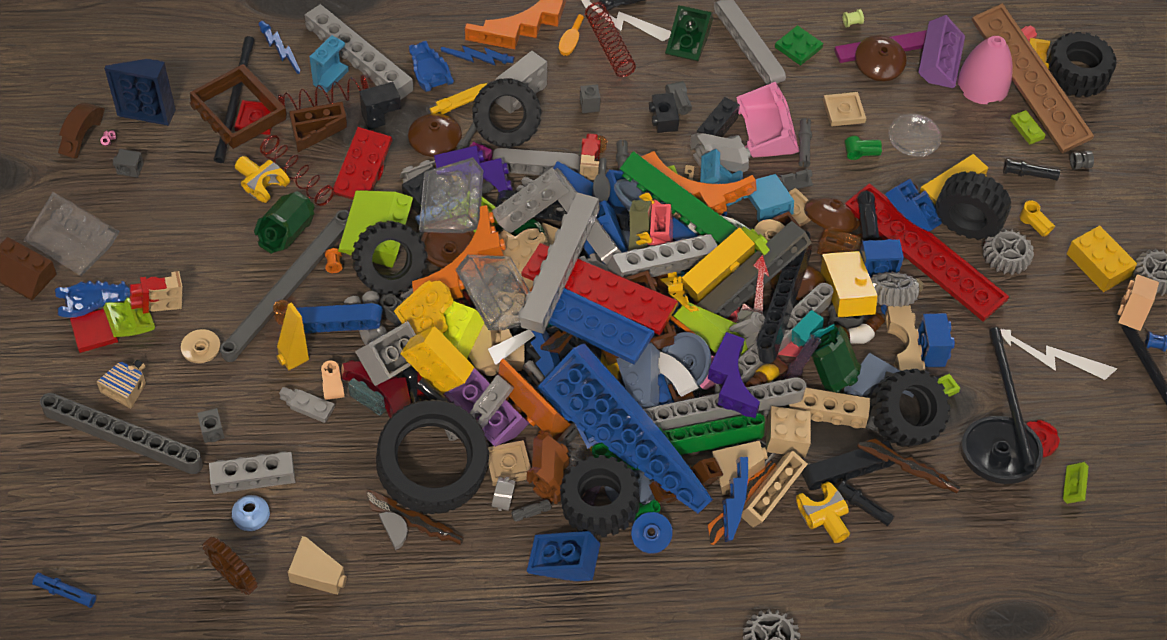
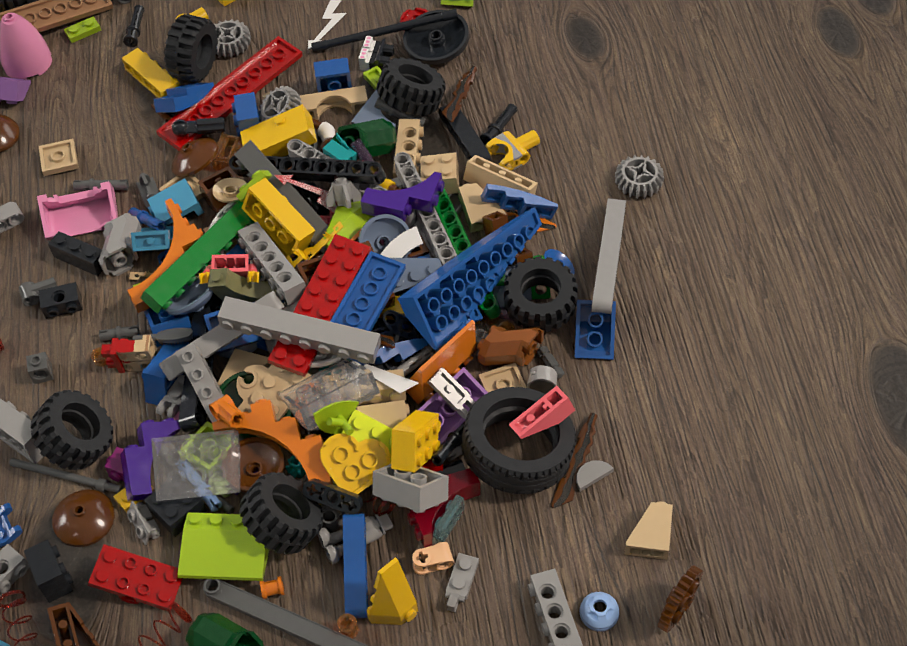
camera: 90 degrees left, 0 degrees up
yellow piece [429,83,488,114] -> none
light grey beam [492,148,581,175] -> none
green piece [845,136,882,160] -> none
clear dish [888,113,942,156] -> none
none -> blue pin [128,207,166,230]
none -> orange piece [209,394,246,429]
none -> black beam [303,478,363,515]
none -> lime shield [313,400,359,435]
none -> hips [358,36,394,71]
none -> coral slope [509,385,575,439]
none -> light grey beam [591,198,626,314]

